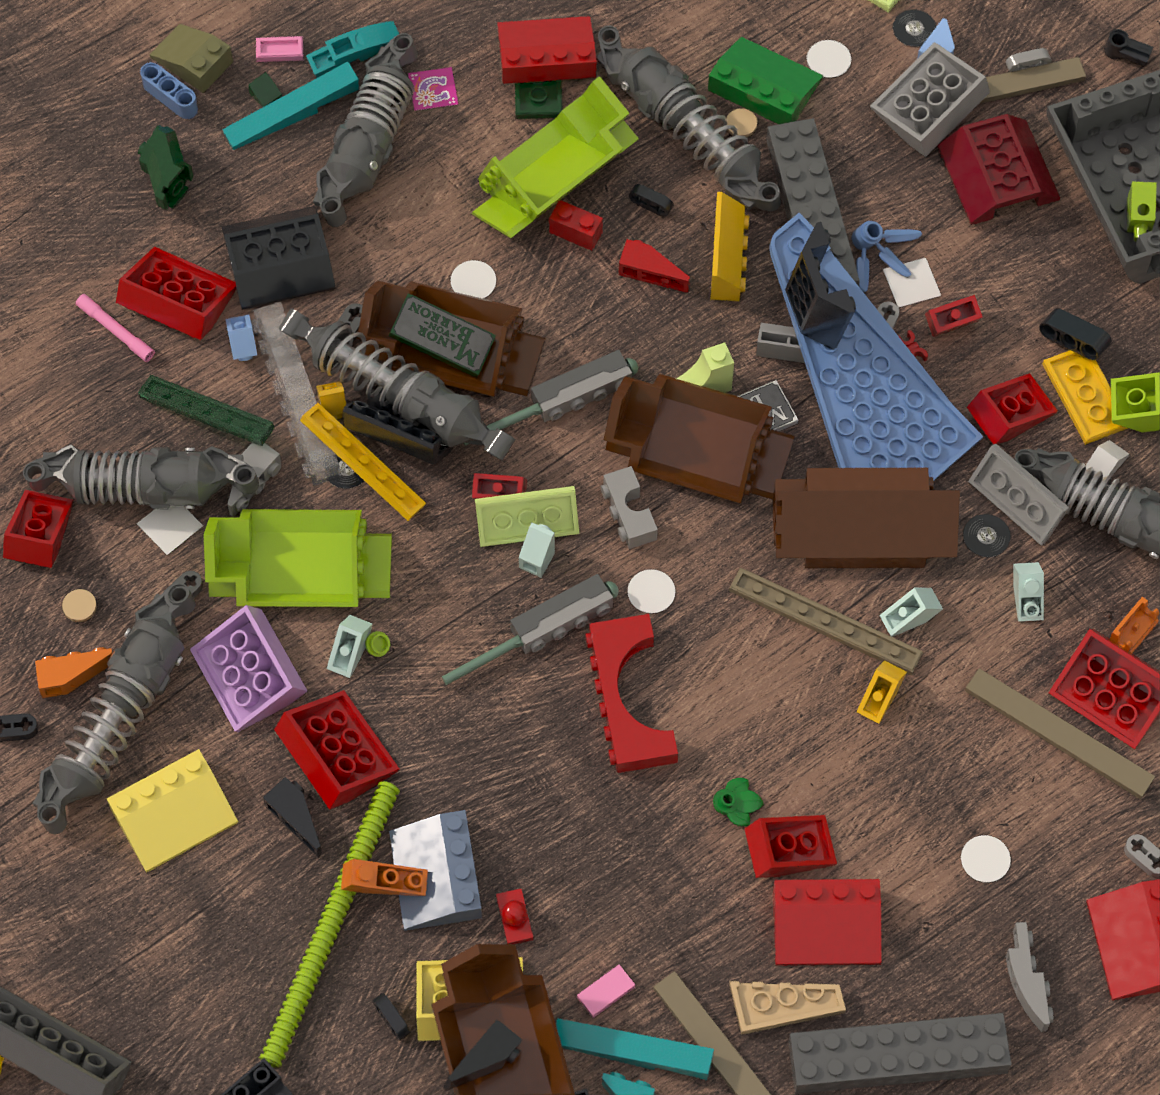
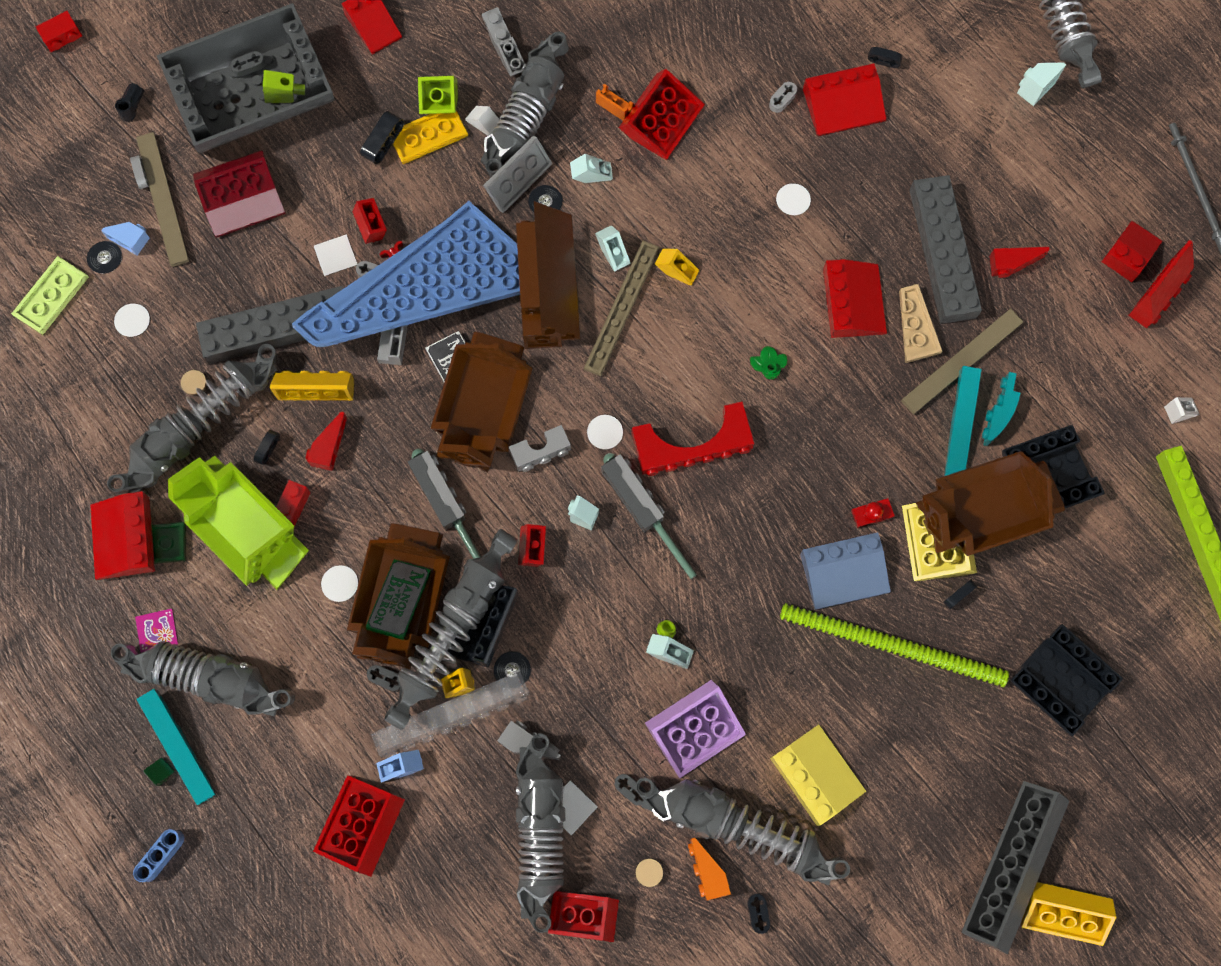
camera: 95 degrees left, 10 degrees up
bright pink piece [76,294,155,362] -> none
dark green brick [138,125,193,210] -> none
clear green plate [138,375,275,446] -> none
olive slope [150,24,233,93] -> none
lime panel [204,509,392,607] -> none
black slope [221,206,336,310] -> none
bright pink tile [256,36,303,62] -> none
black slope [263,777,322,858] -> none
red slope [274,690,400,810] -> none
yellow plate [300,403,426,521] -> none
teal slope [306,21,399,78] -> none
orange slope [341,859,428,896] -> none
black slope [443,1019,522,1091] -> none
yellowish green tile [475,486,579,547] -> none
bright pink tile [577,965,635,1018] -> none
yellowish green arch [676,343,734,393] -> none
green slope [708,37,823,124] -> none
red slope [744,815,837,878] -> none
black slope [785,222,856,349] -> none
medium blue plant [852,221,922,292] -> none
light grey slope [870,42,990,157] -> none
dark tan tile [965,668,1155,799] -> none
red slope [966,373,1058,445] -> none
light grey slope [1006,922,1053,1032] -> none

